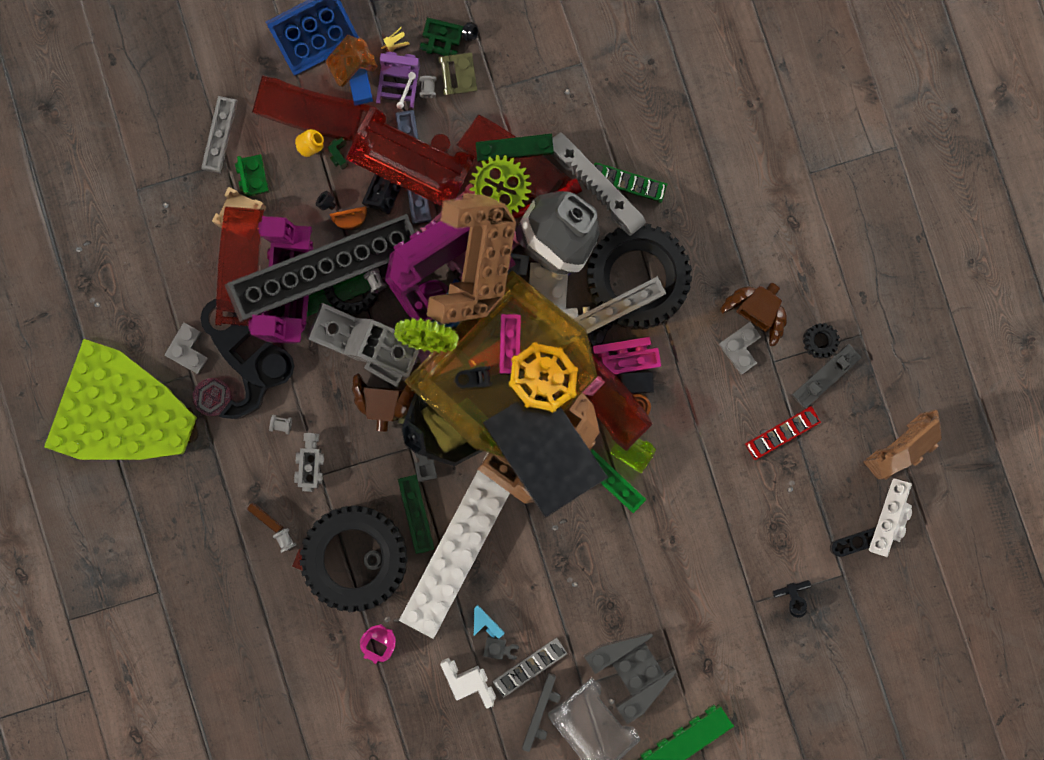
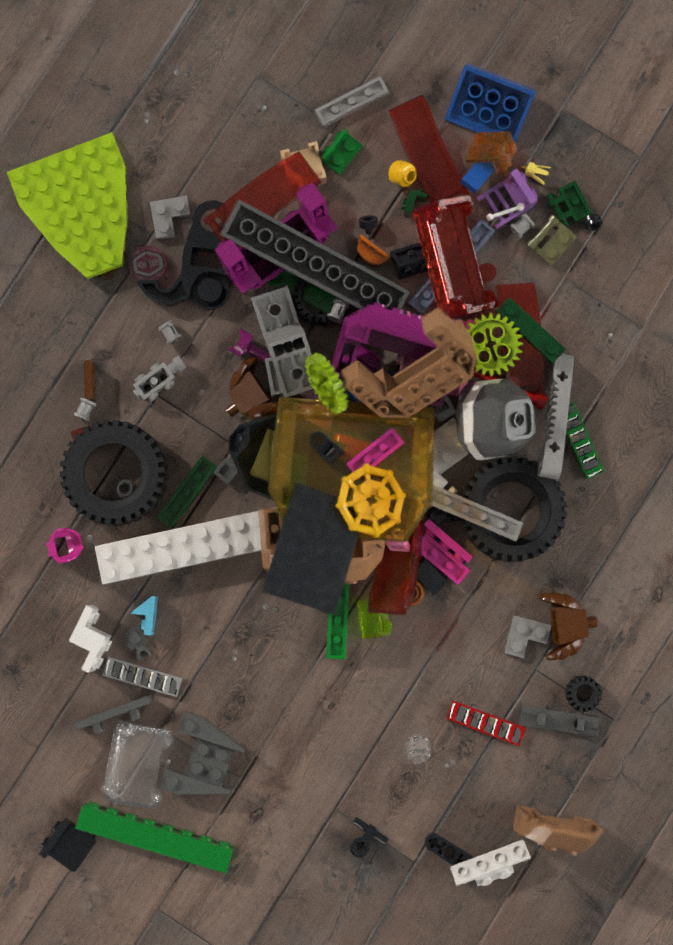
camera: 55 degrees right, 0 degrees up
none -> magenta piece [228,328,271,364]
none -> clear head [405,734,431,764]

